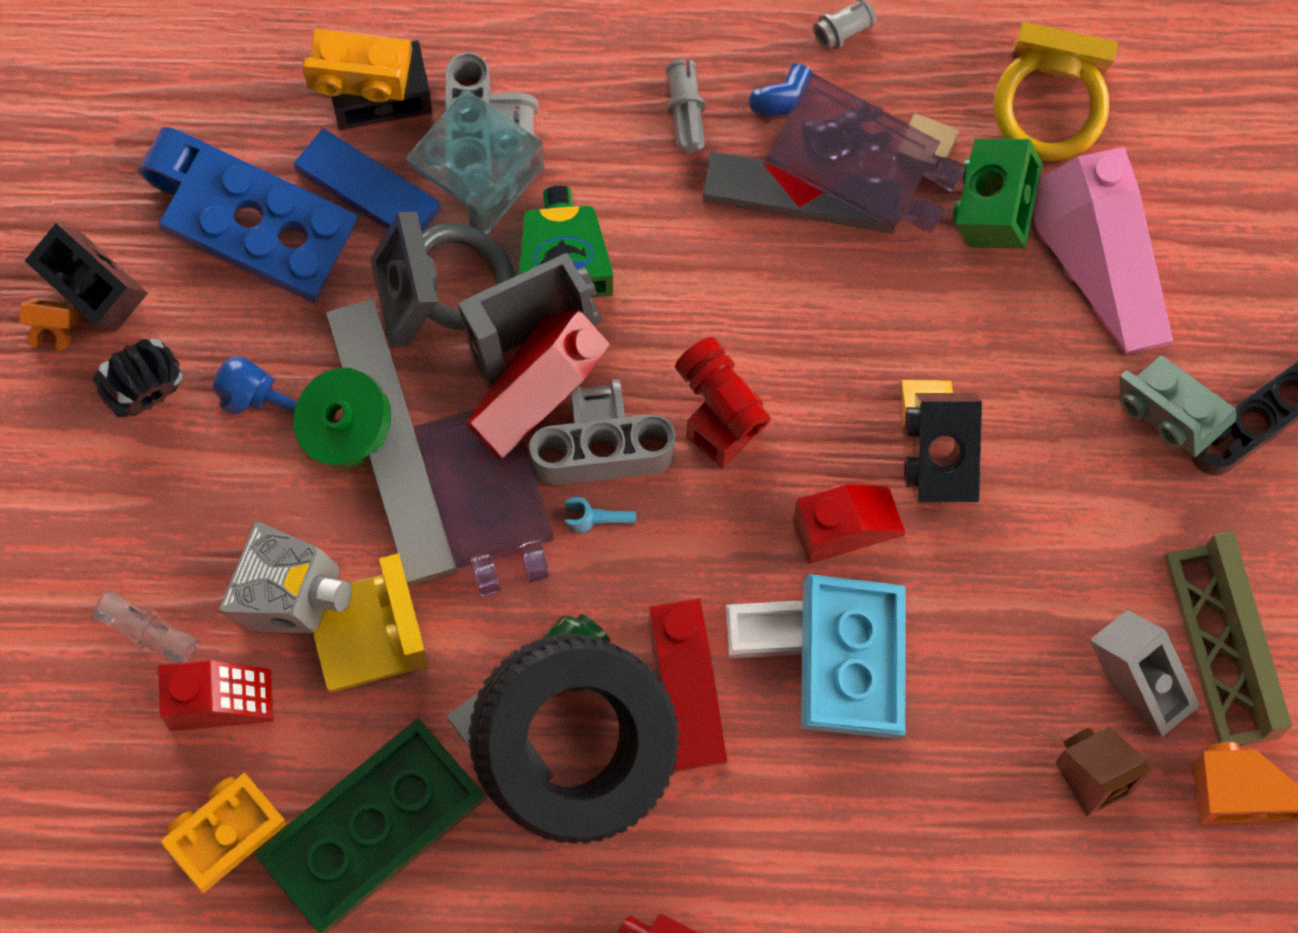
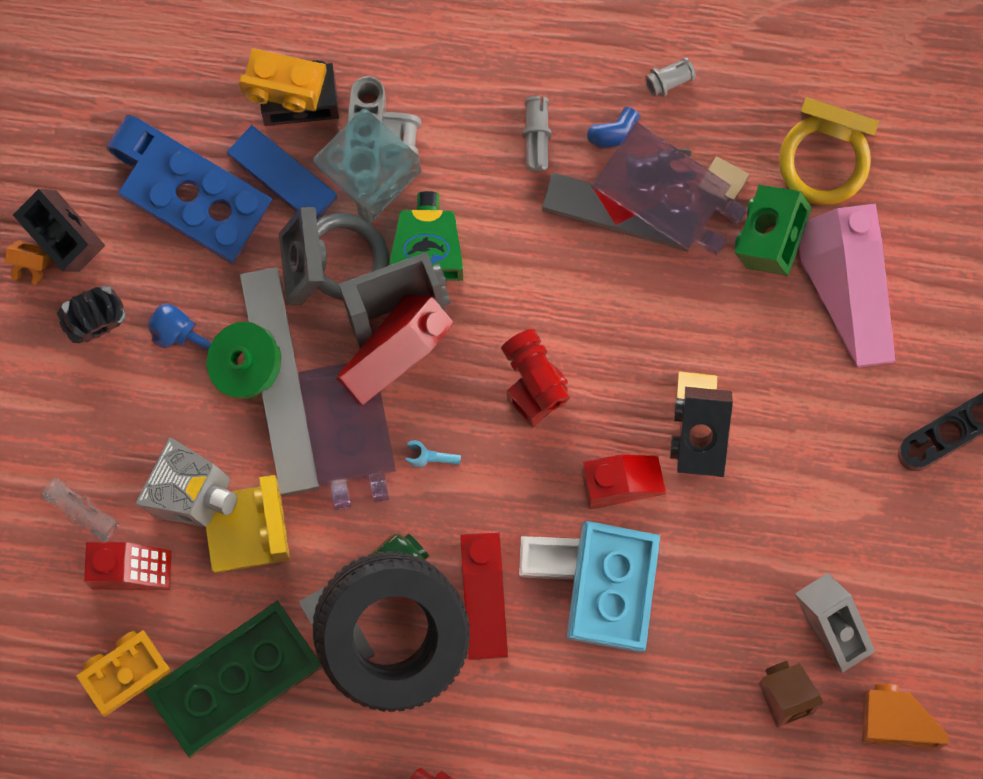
camera: 10 degrees right, 5 degrees up
light grey piece [529,378,676,485] -> none
sand green bracket [1119,355,1236,458] -> none
olive fence [1164,530,1292,747] -> none

